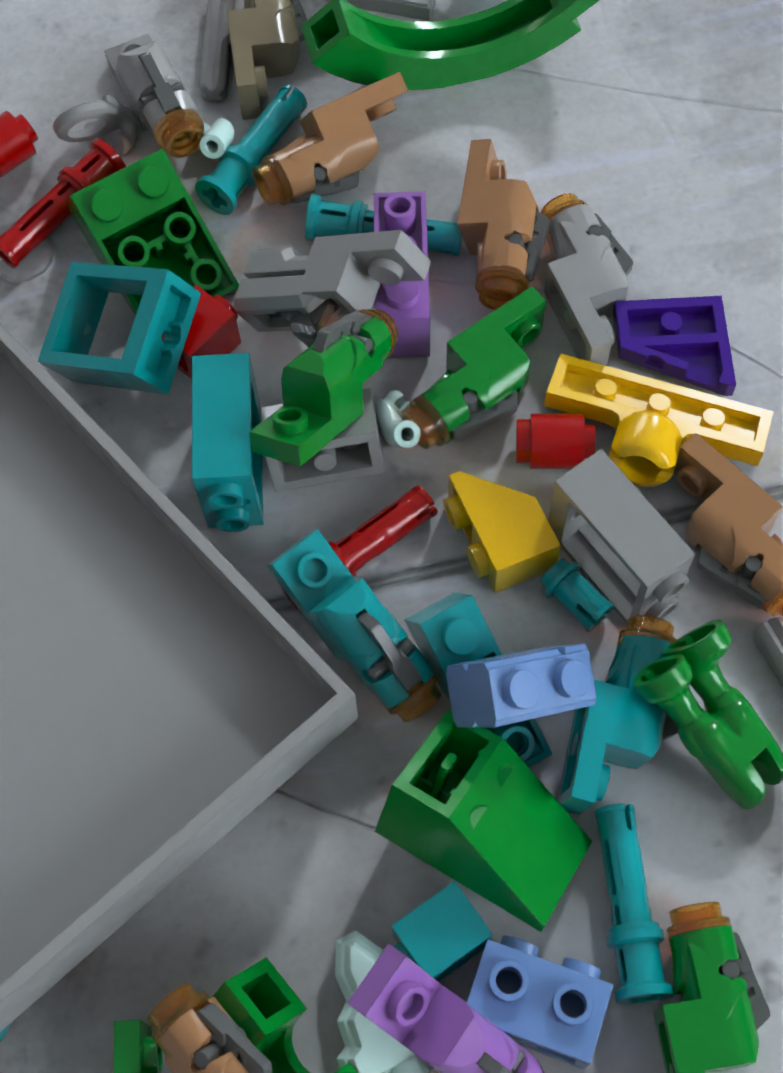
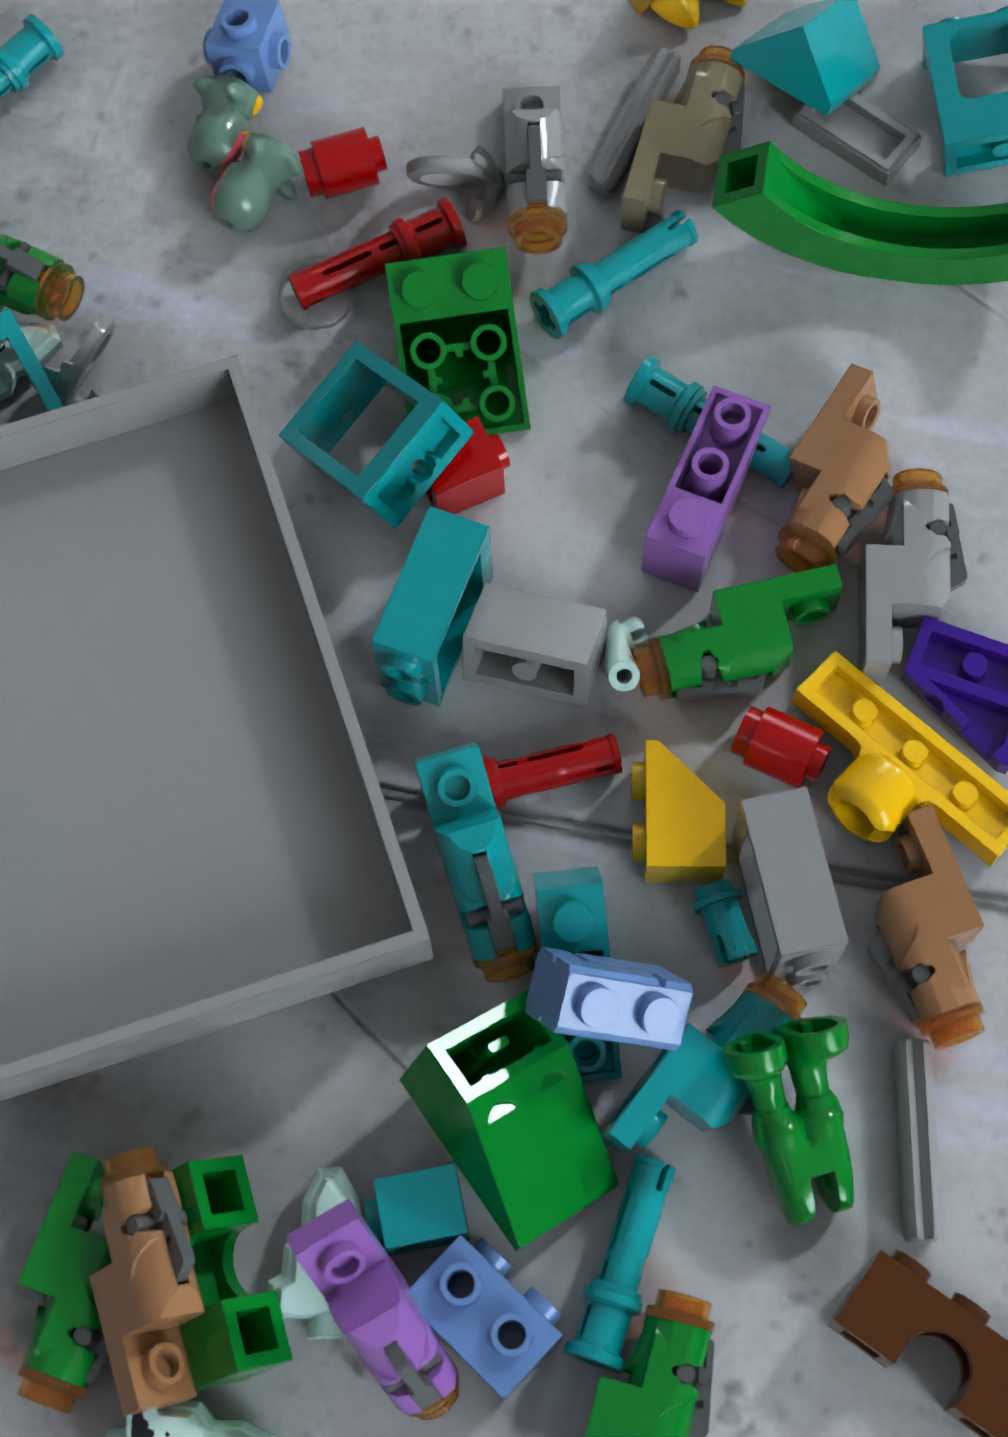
camera: 25 degrees right, 5 degrees up
light aqua arm [191,118,234,159] -> none
light grey plate [234,230,431,348] -> none
green plate [249,309,398,467] -> none
medium nougat plate [253,72,408,206] -> none

